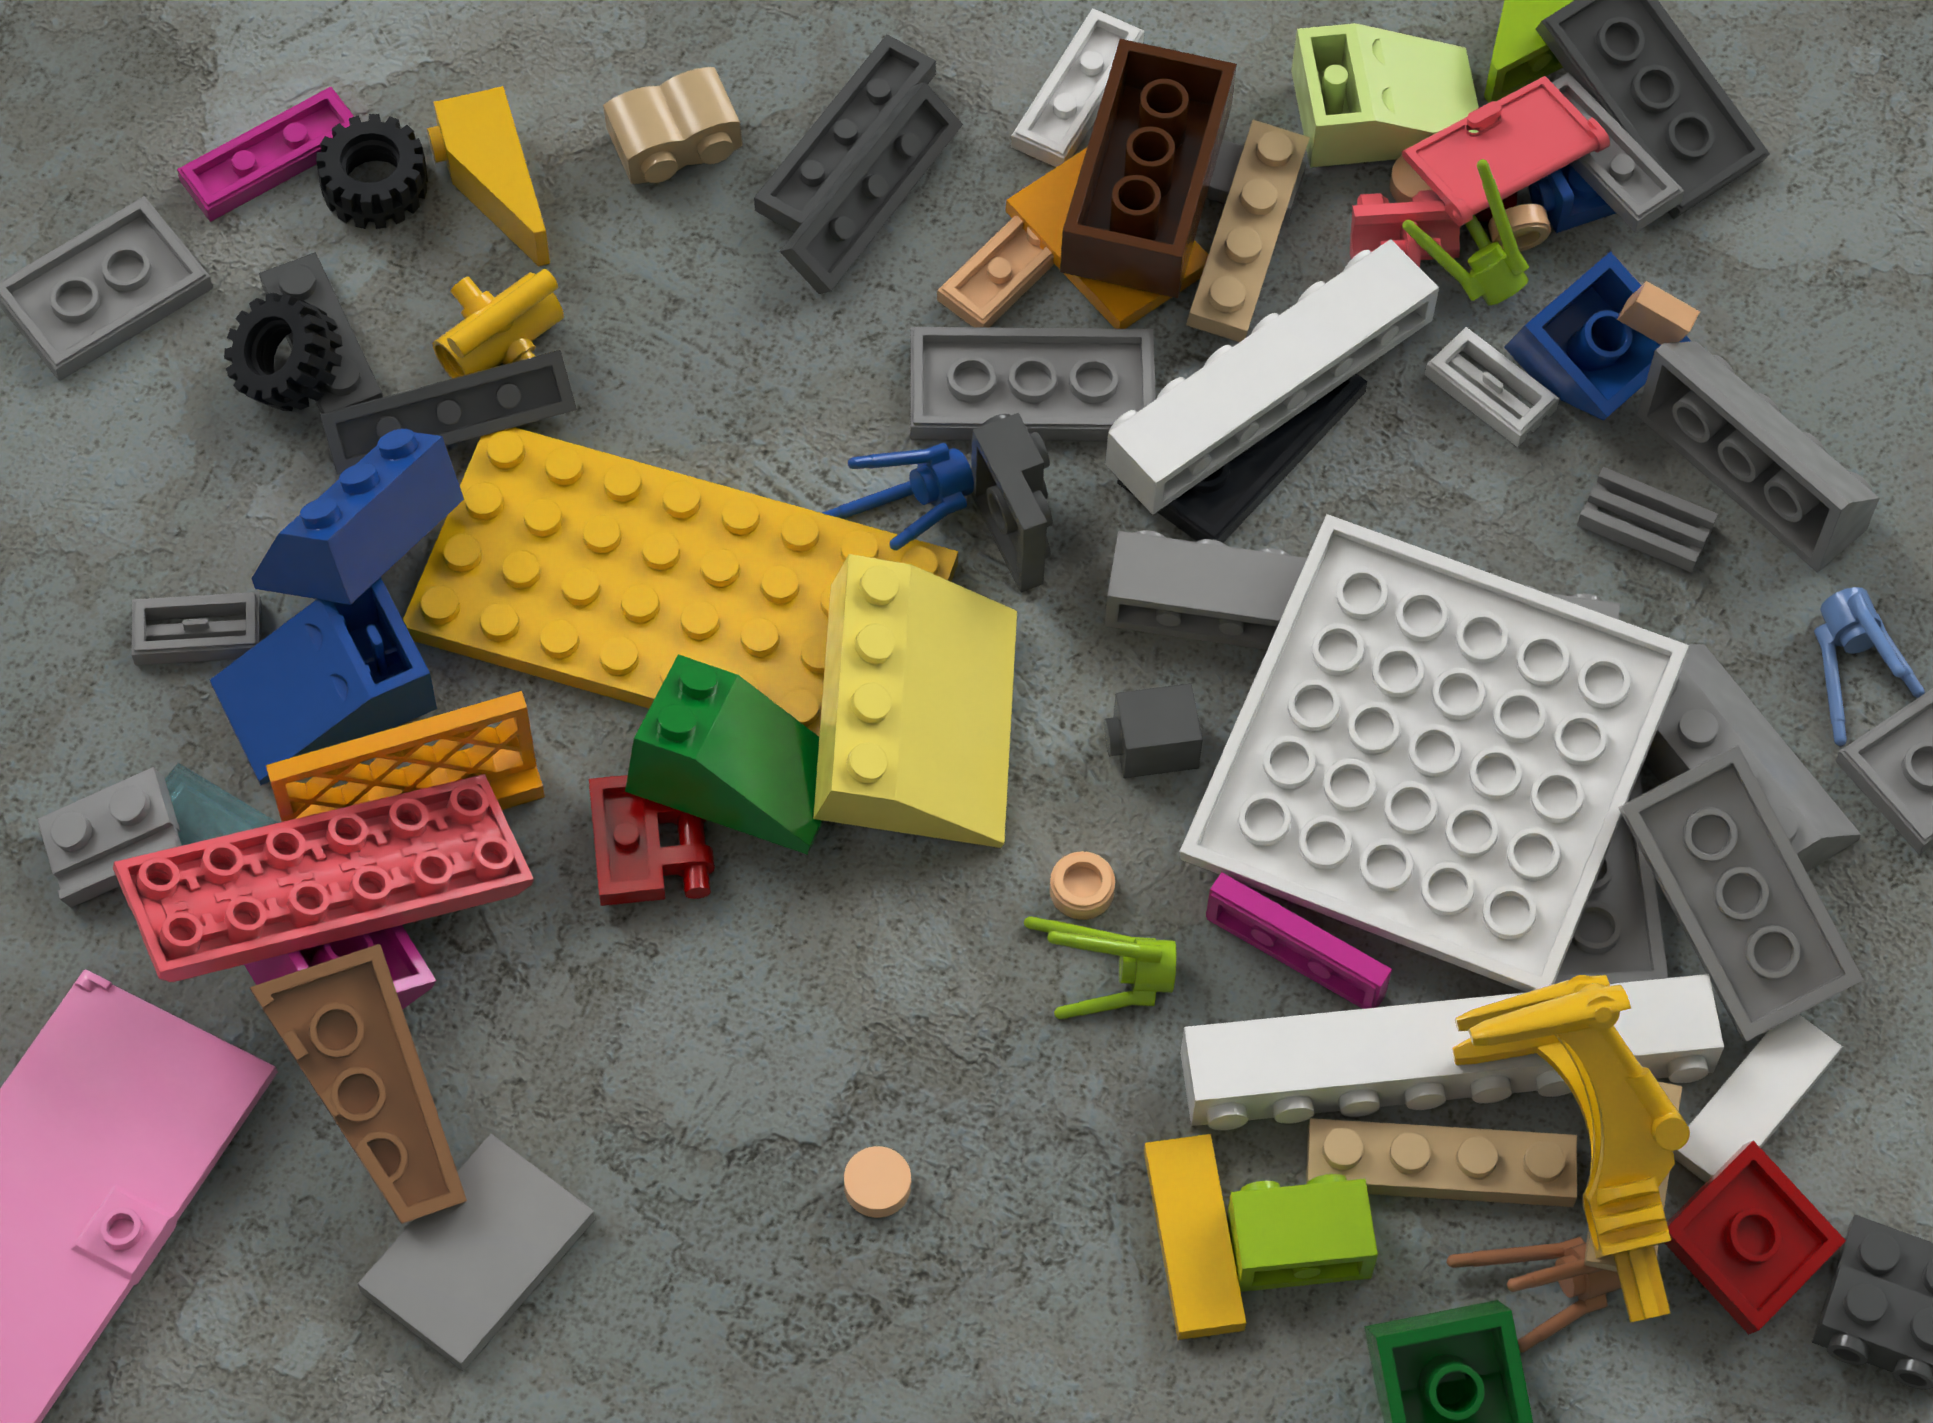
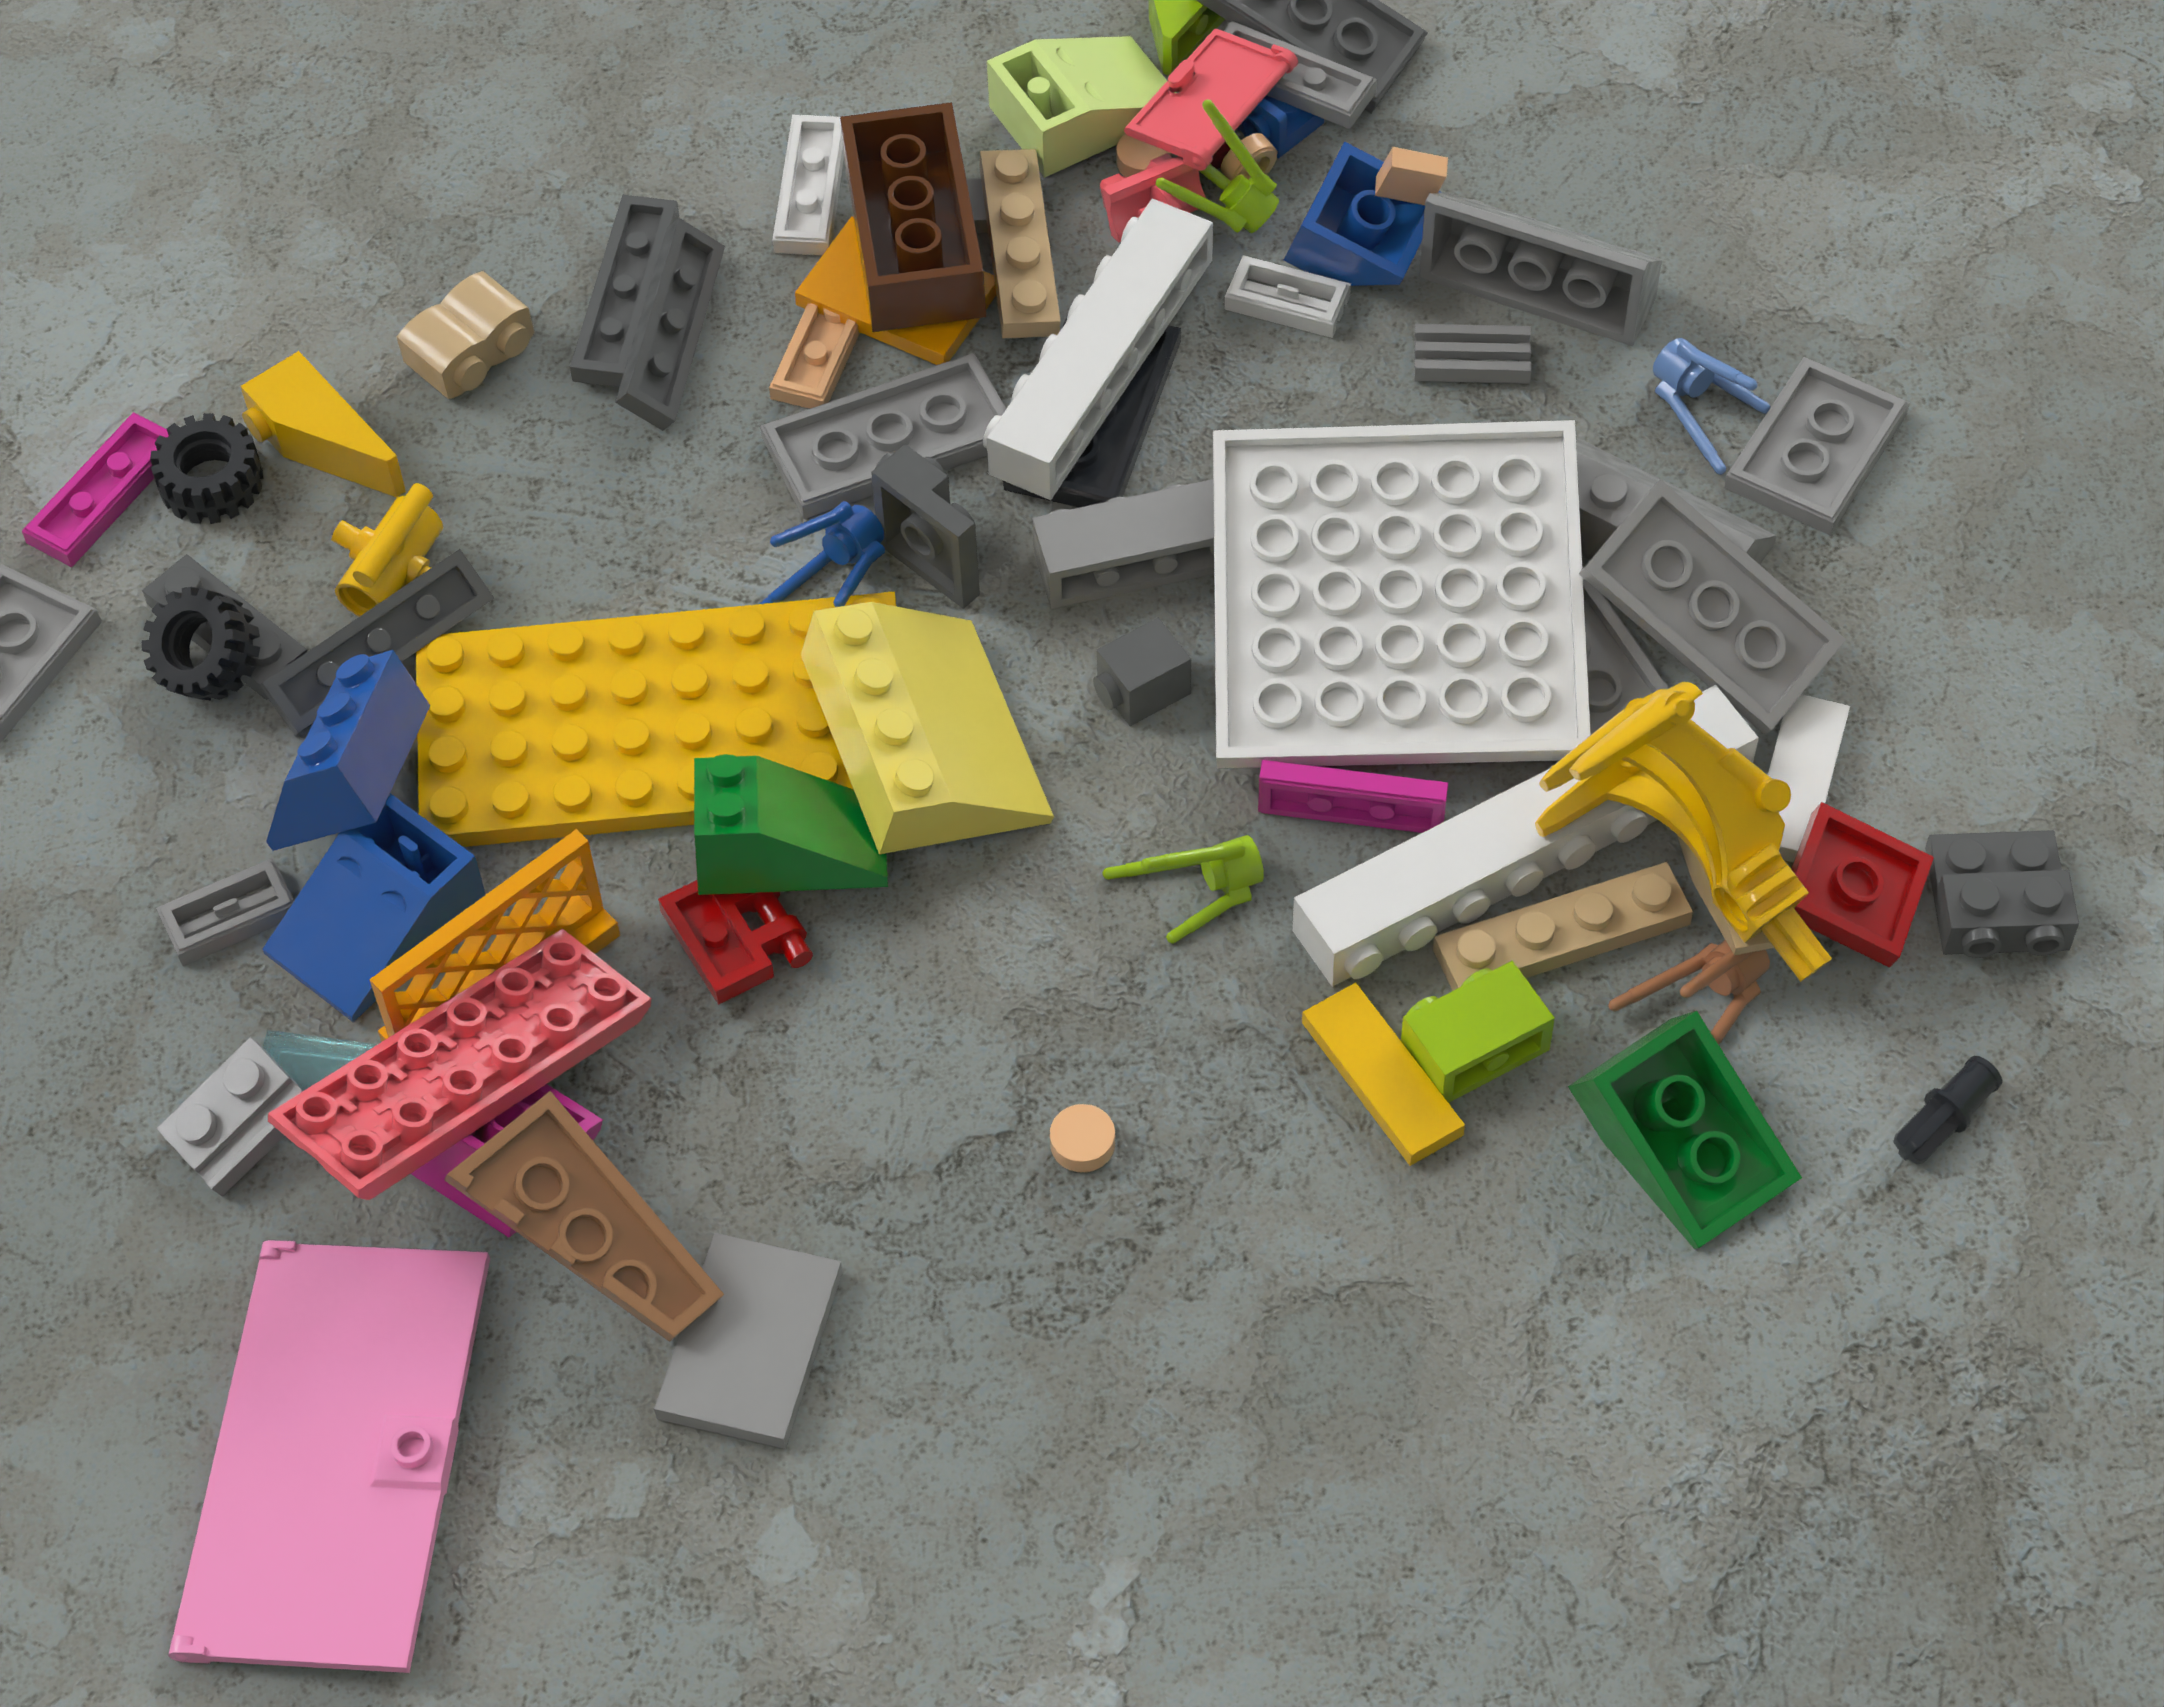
camera: 20 degrees left, 5 degrees down
light nougat tile [1050,851,1115,920] -> none

